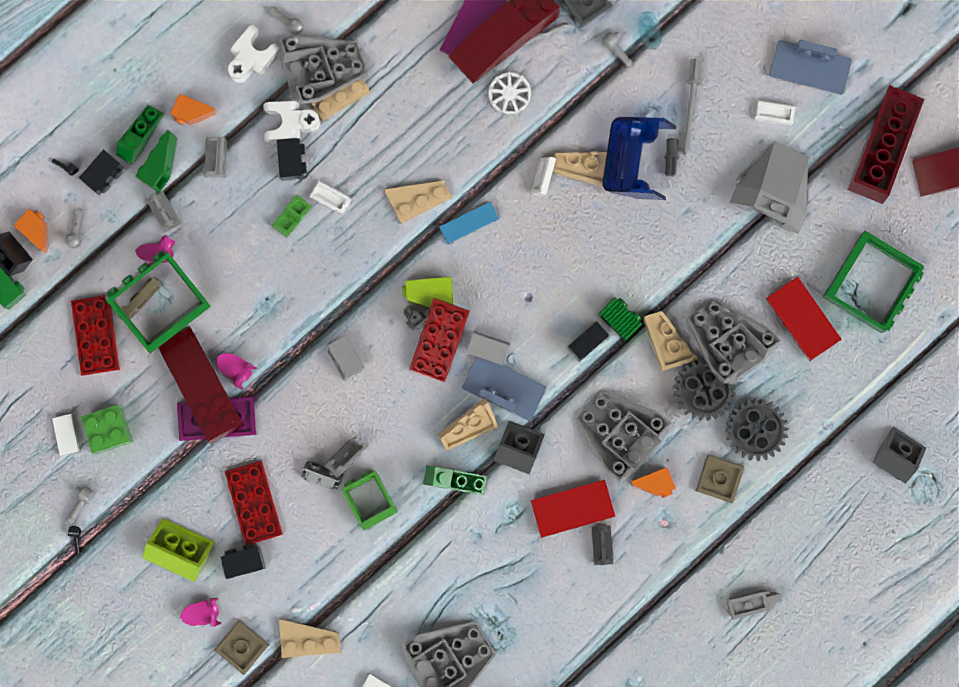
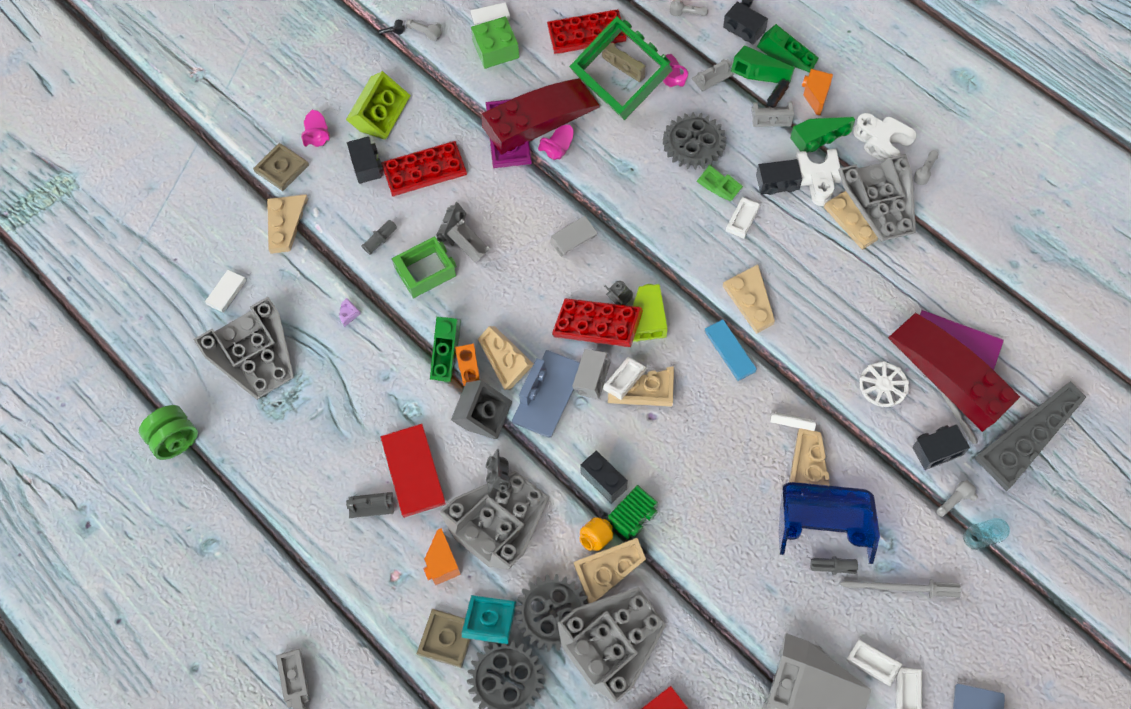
camera: 85 degrees right, 20 degrees down
none -> lavender tile [339,298,360,327]
none -> dark grey axle [361,220,397,255]
none -> orange leg [455,343,480,386]
none -> teal tile [461,595,517,644]
none -> dark grey hinge [485,449,510,493]
none -> light orange head [579,517,613,551]
none -> white tile [603,357,646,400]
none -> tan wing [608,366,674,406]
none -> dark grey gear [663,112,726,170]
none -> black axle [766,78,790,108]
none -> green slope [790,117,855,153]
none -> white tile [847,640,902,686]
none -> black brick [912,424,970,470]

